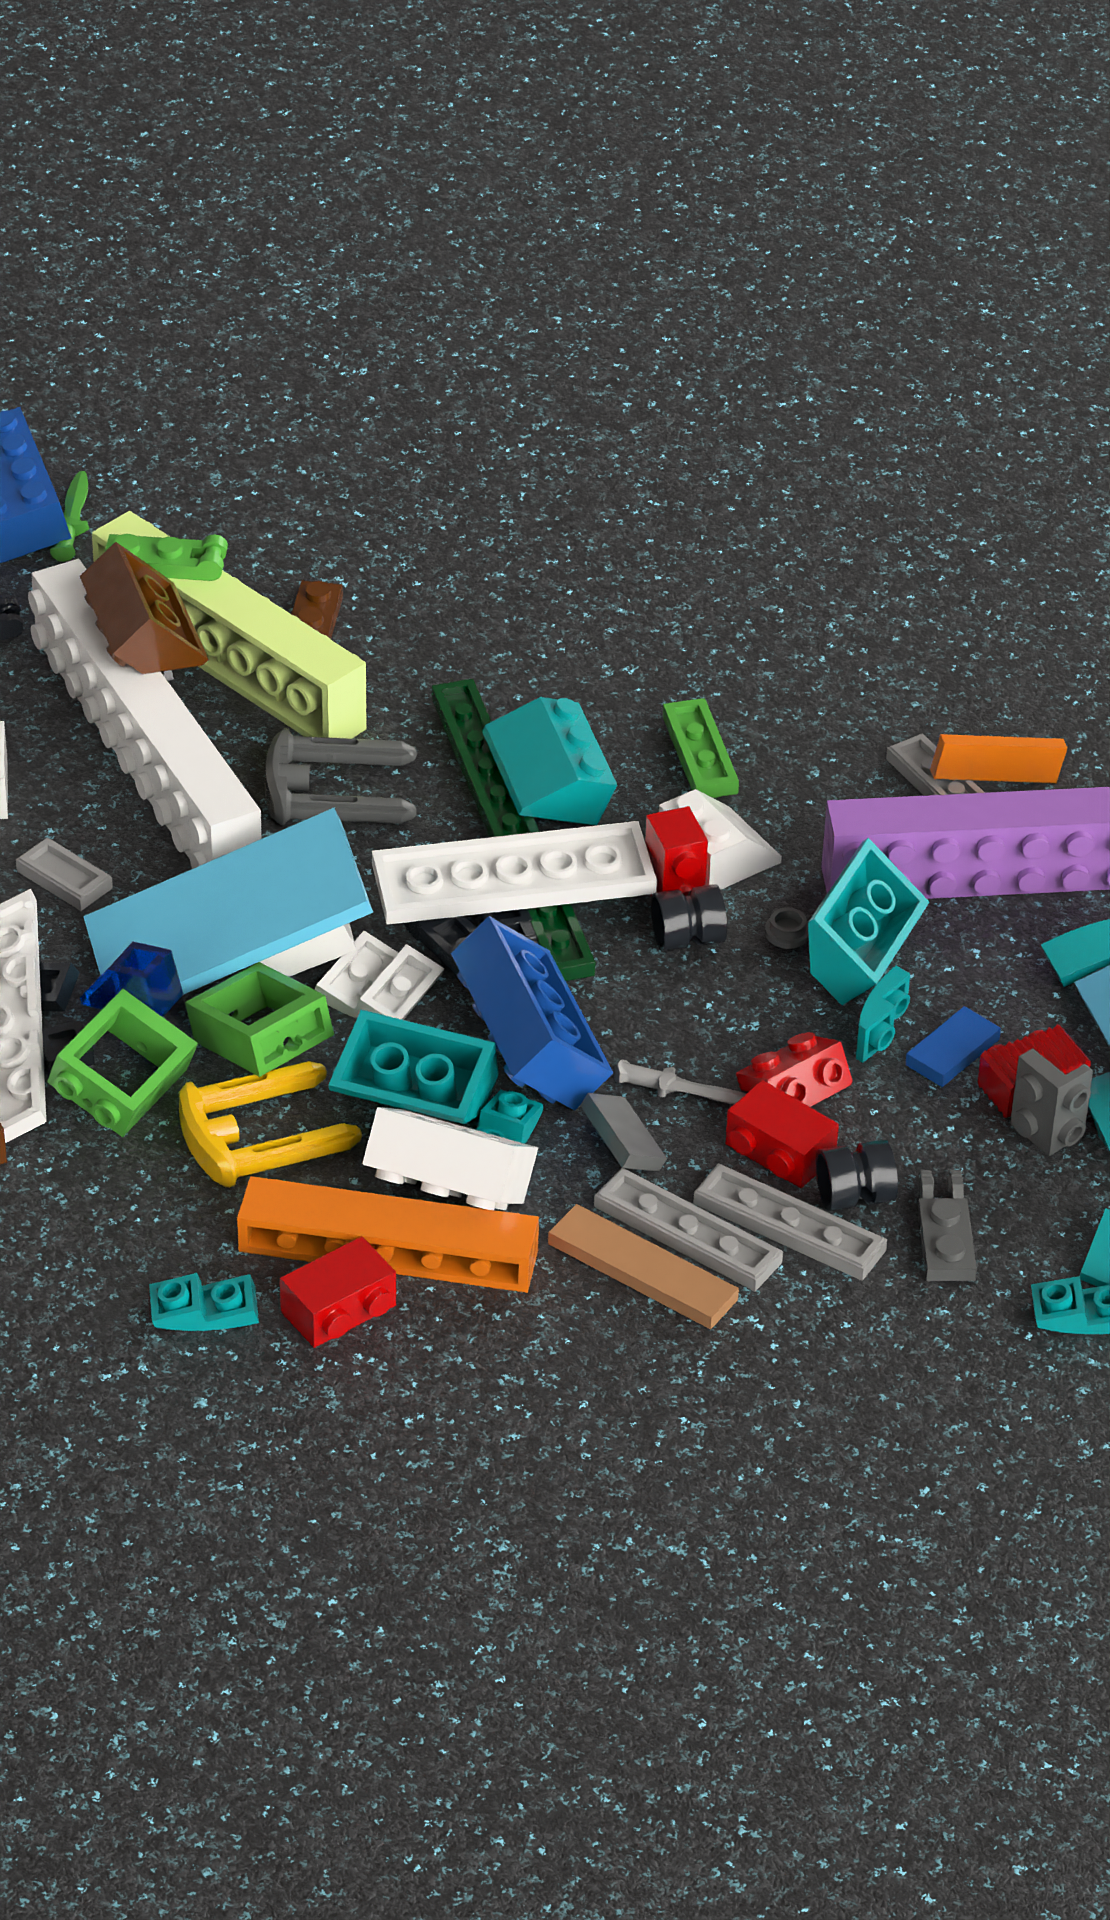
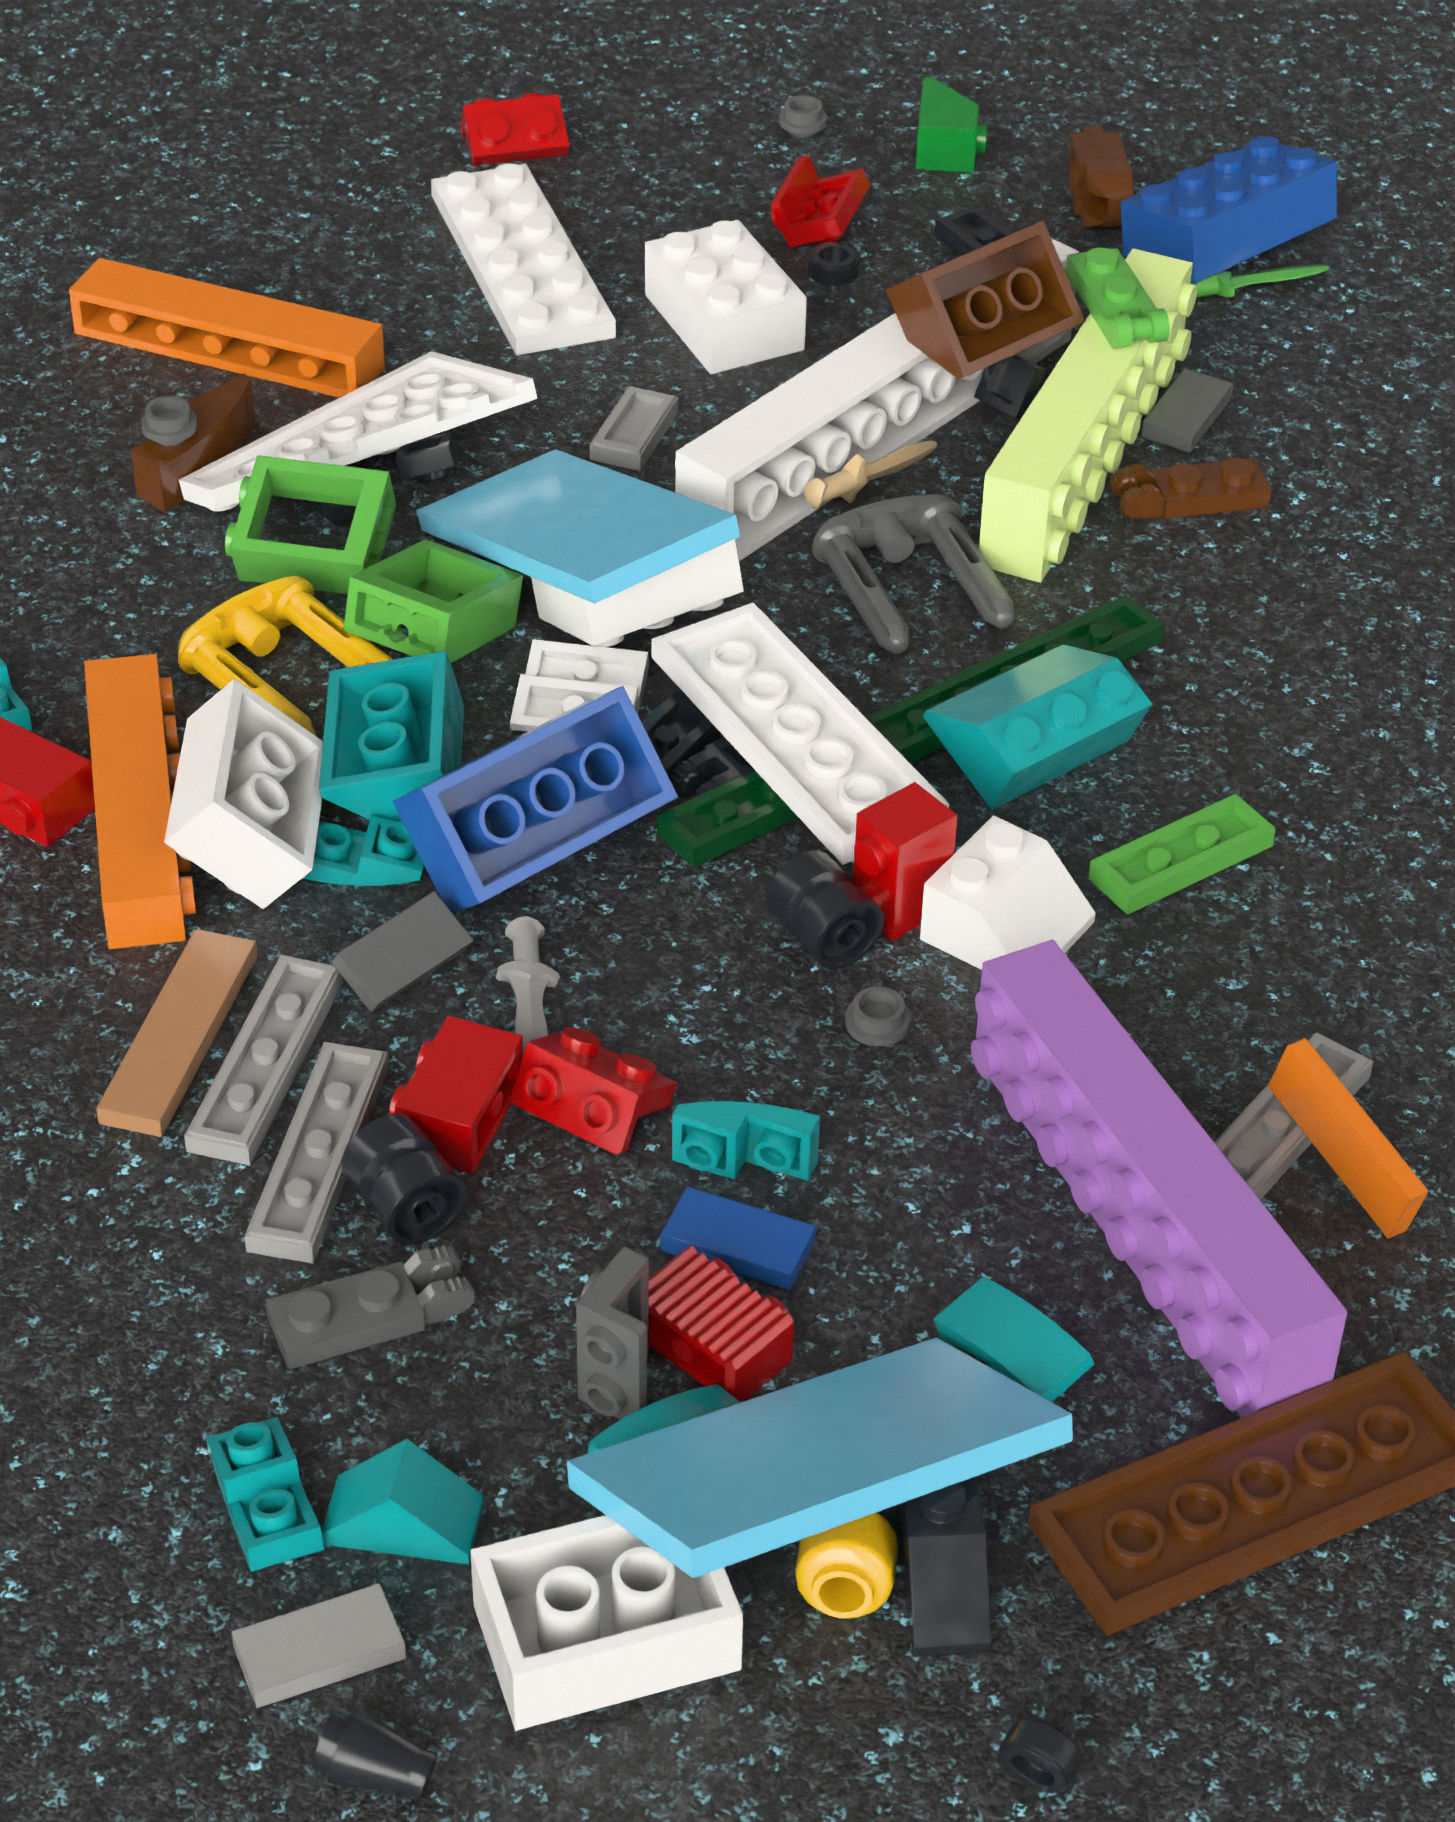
camera: 70 degrees right, 0 degrees up
clear blue slope [80,941,184,1017] -> none
teal slope [808,838,929,1005] -> none

